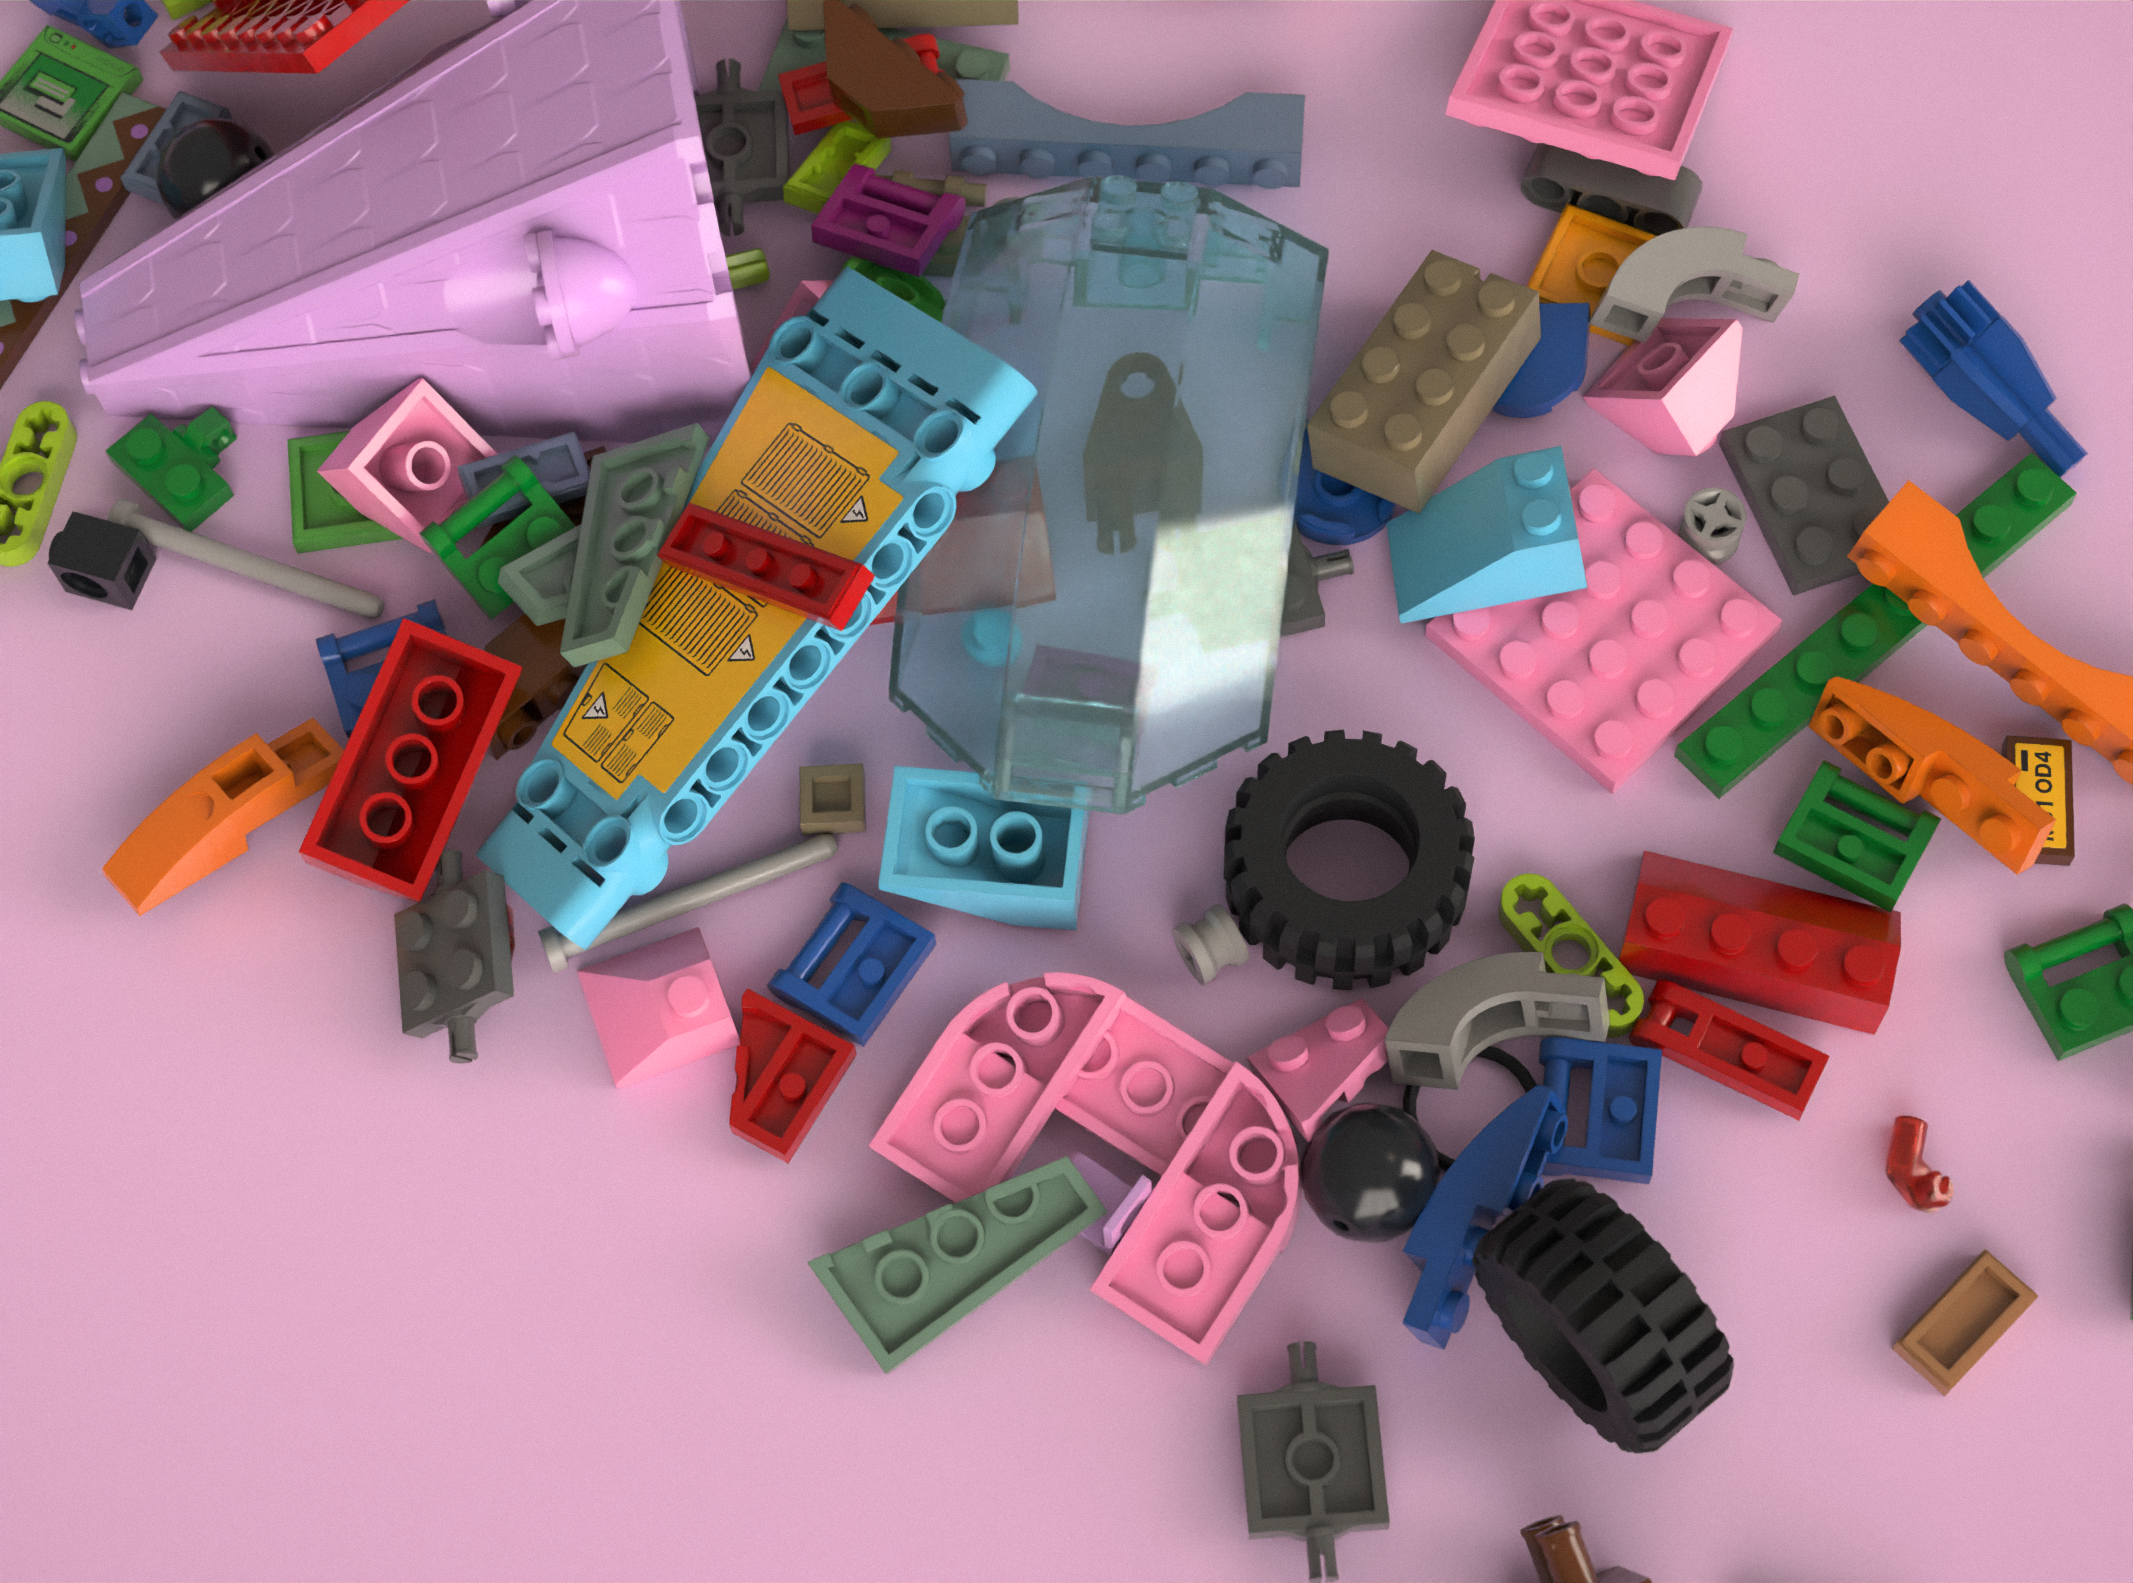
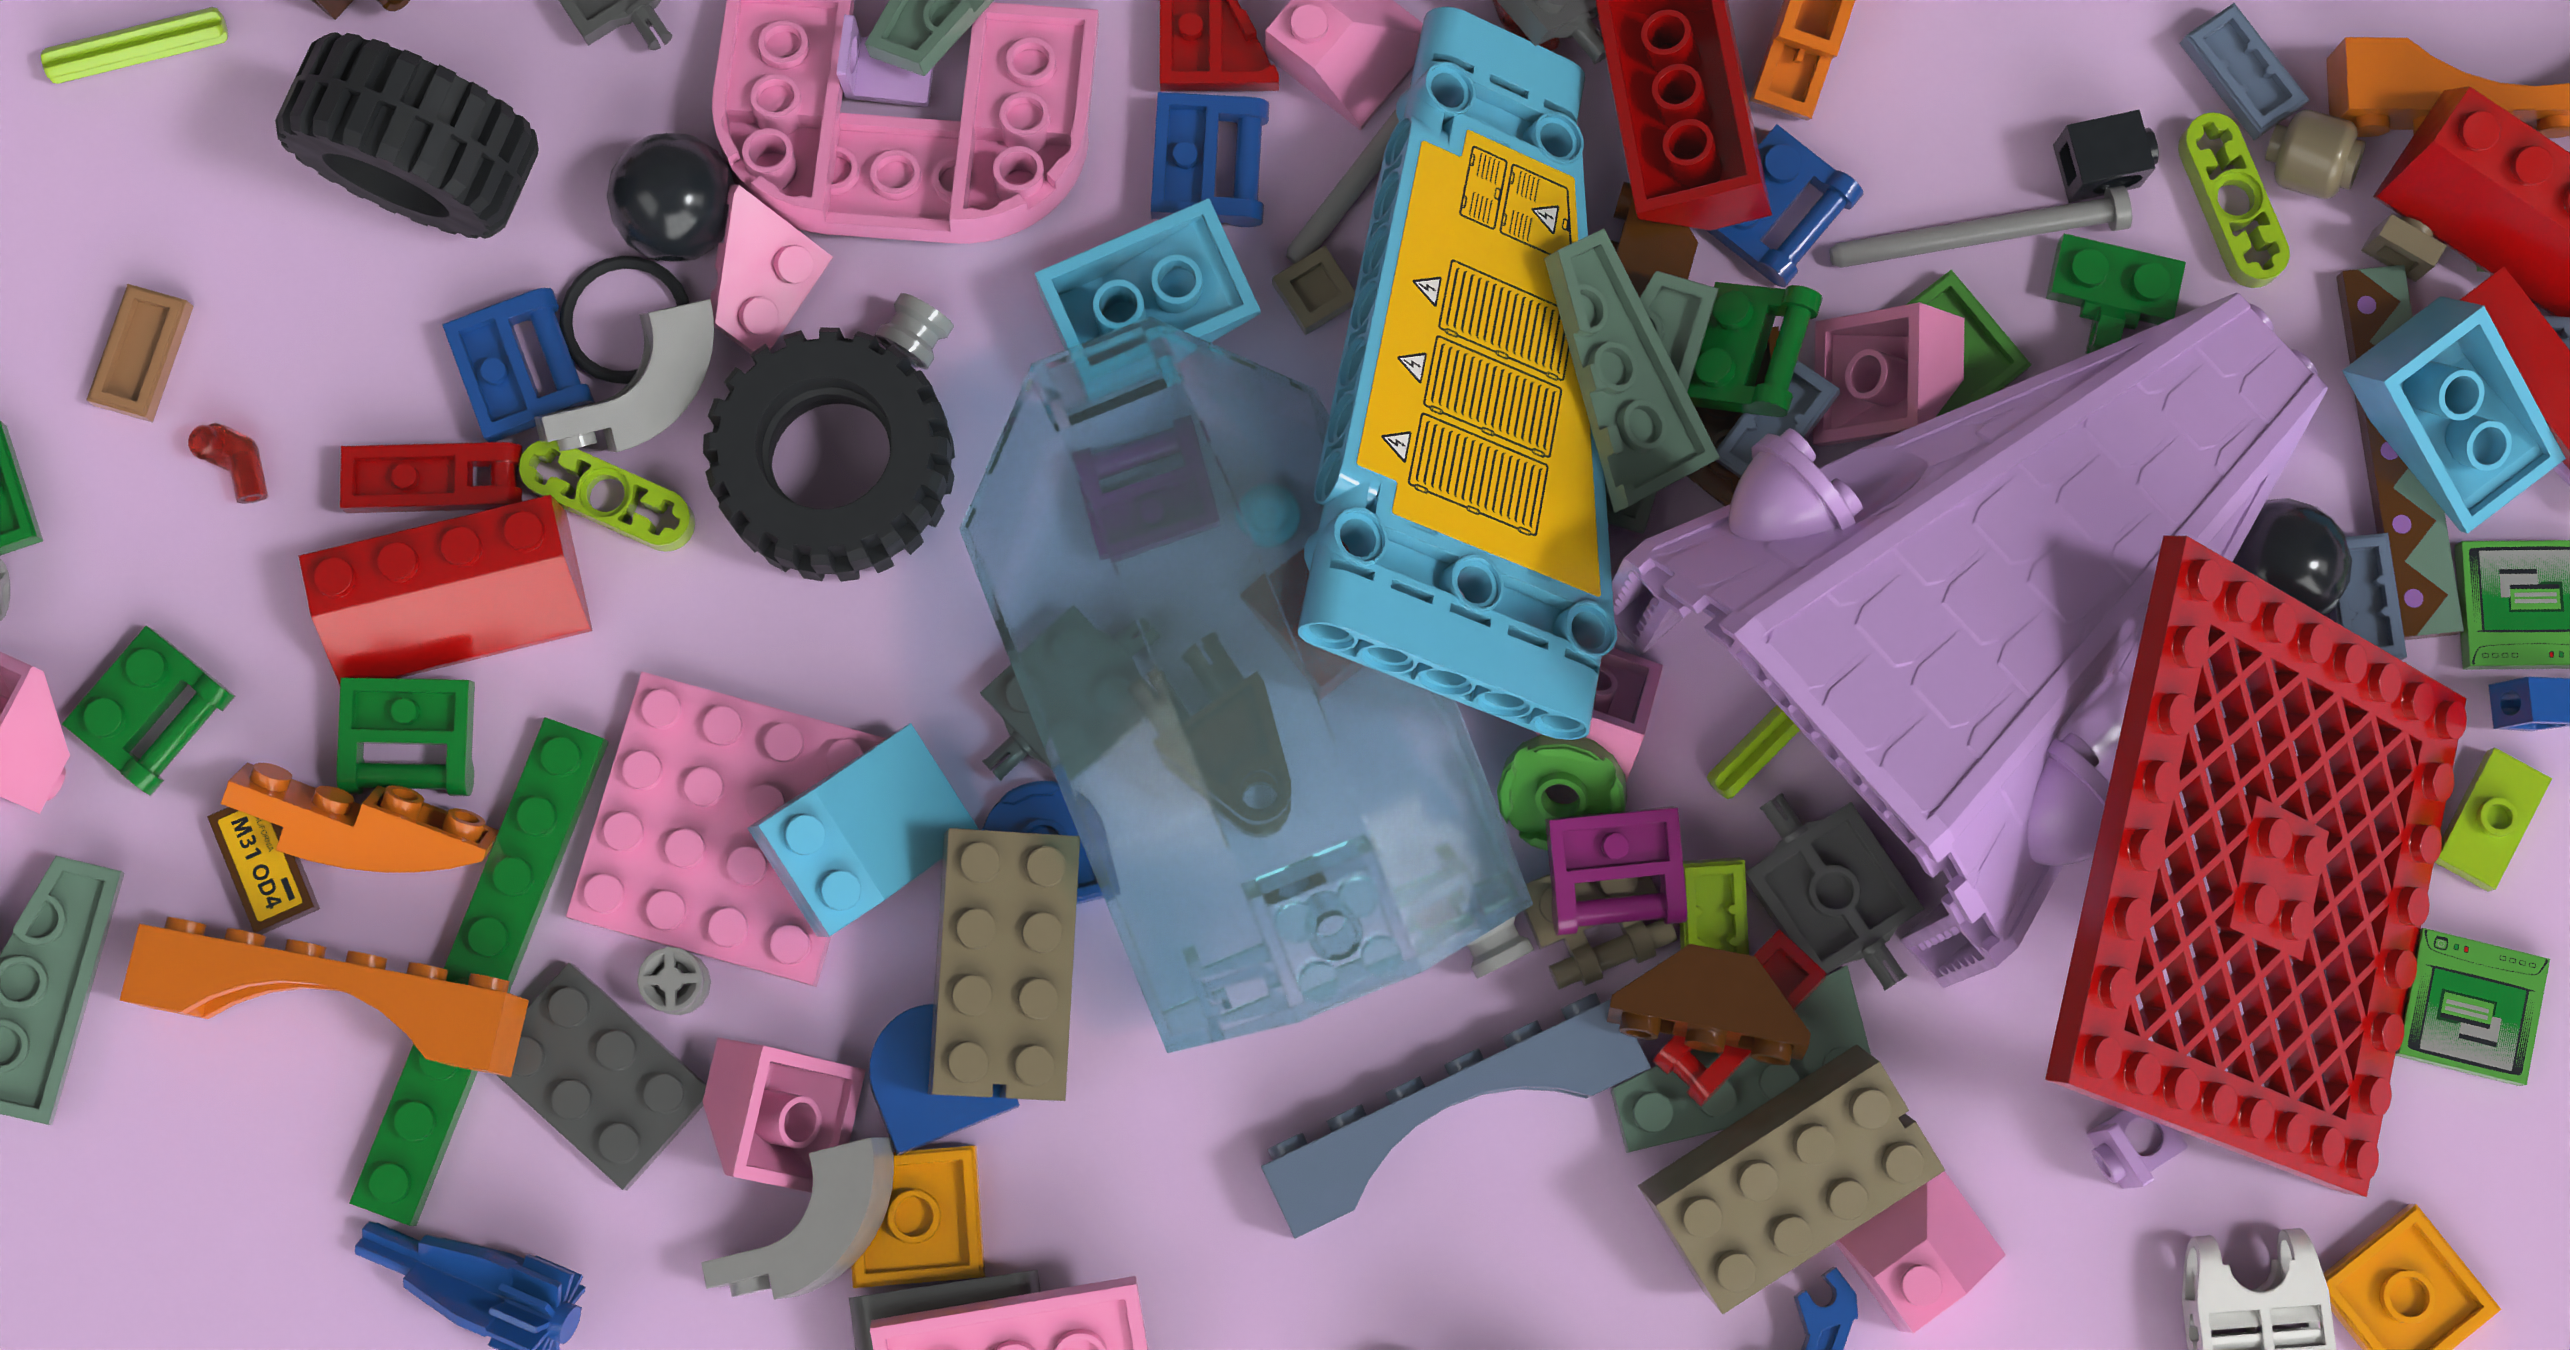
camera: 145 degrees right, 15 degrees up
red tile [657,502,875,631] -> none
blue slope [1402,1084,1568,1350] -> none

